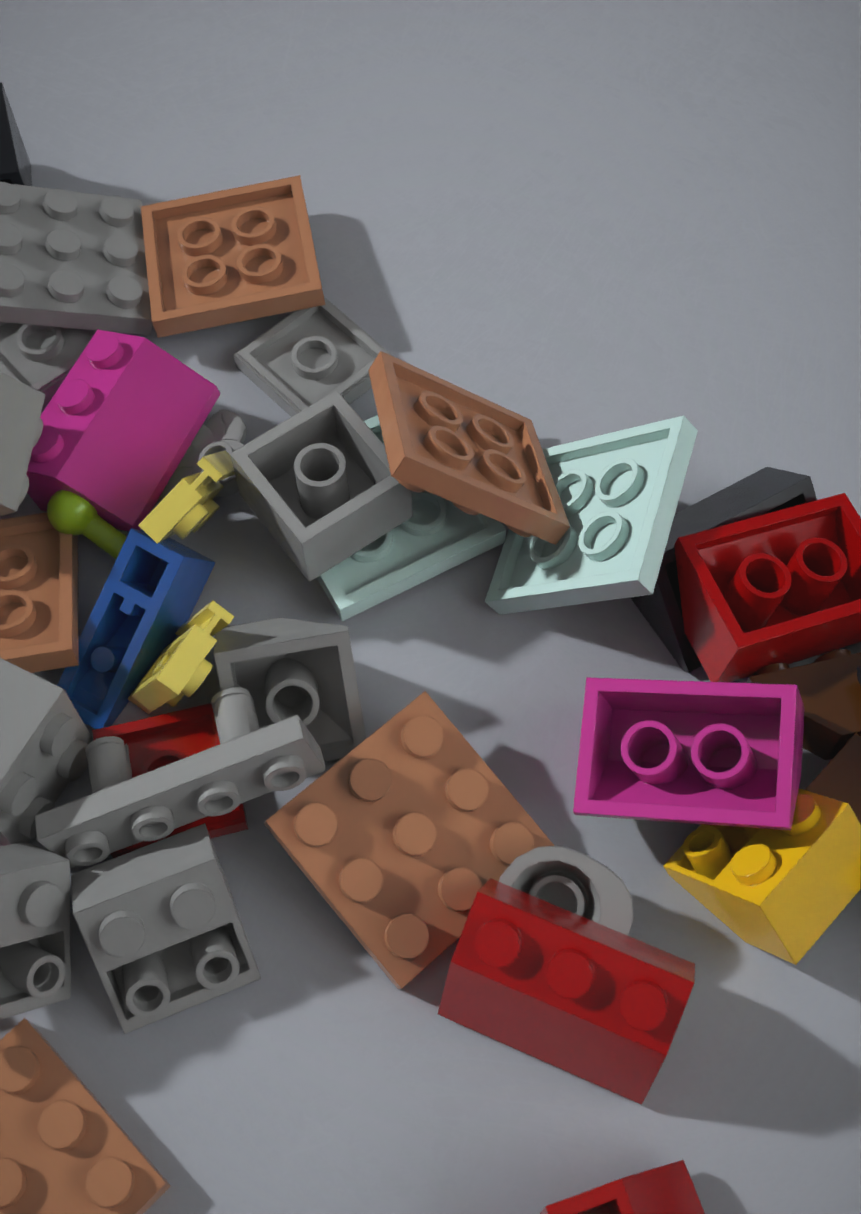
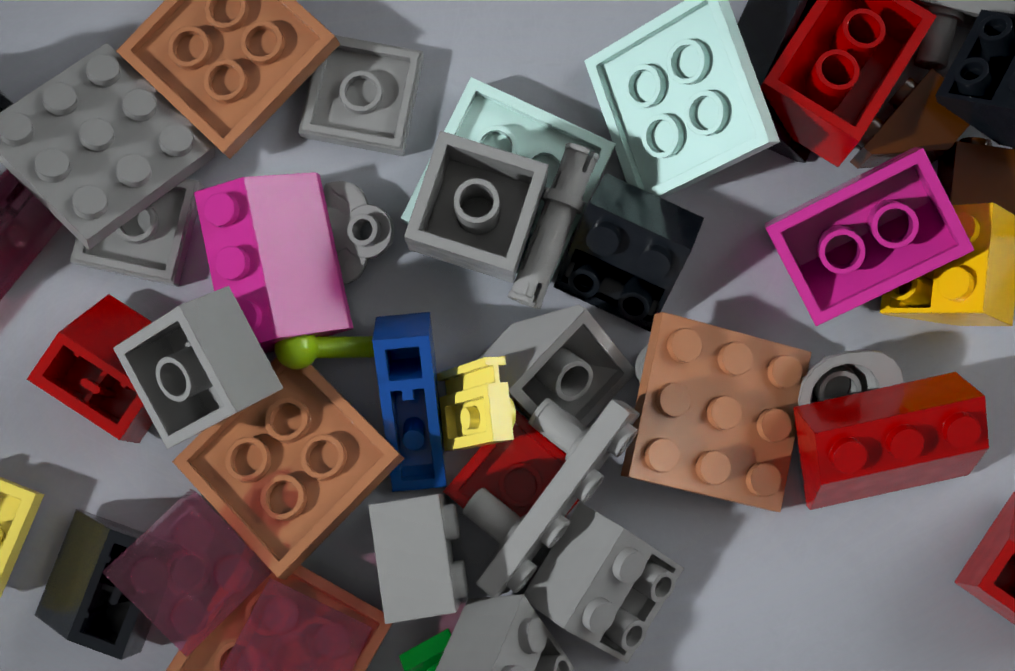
camera: 35 degrees left, 20 degrees up
light yellow plate [138,450,235,544] -> none
nougat plate [368,351,570,545] -> none
none -> light grey pin [508,143,599,309]
none -> black slope [553,173,704,332]

